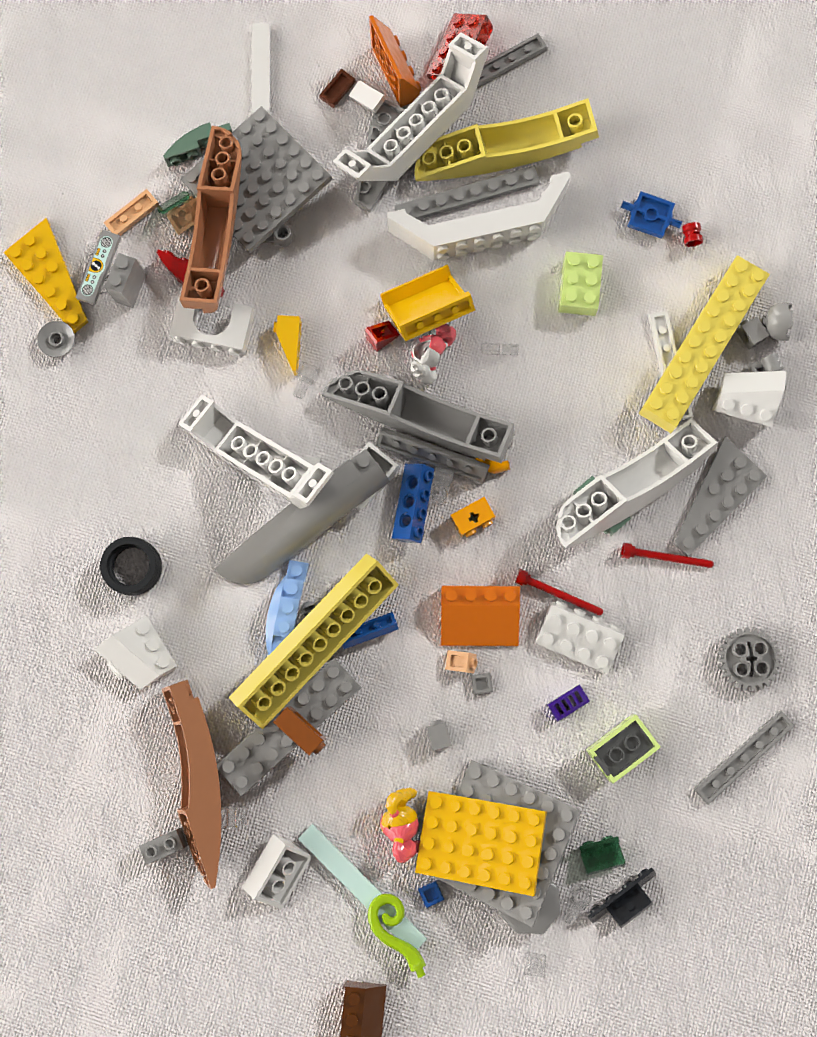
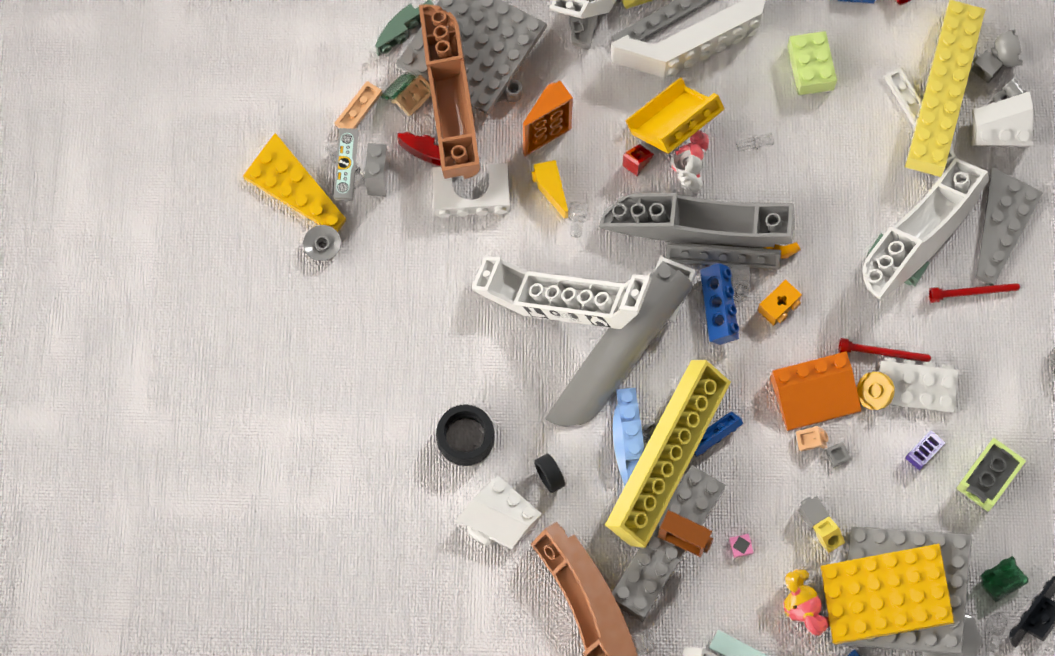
camera: 20 degrees left, 10 degrees down
none -> orange slope [523,80,573,156]
none -> black tyre [534,453,566,493]
none -> tile [729,534,754,558]
none -> light yellow brick [813,516,845,553]
none -> yellow tile [857,372,895,410]

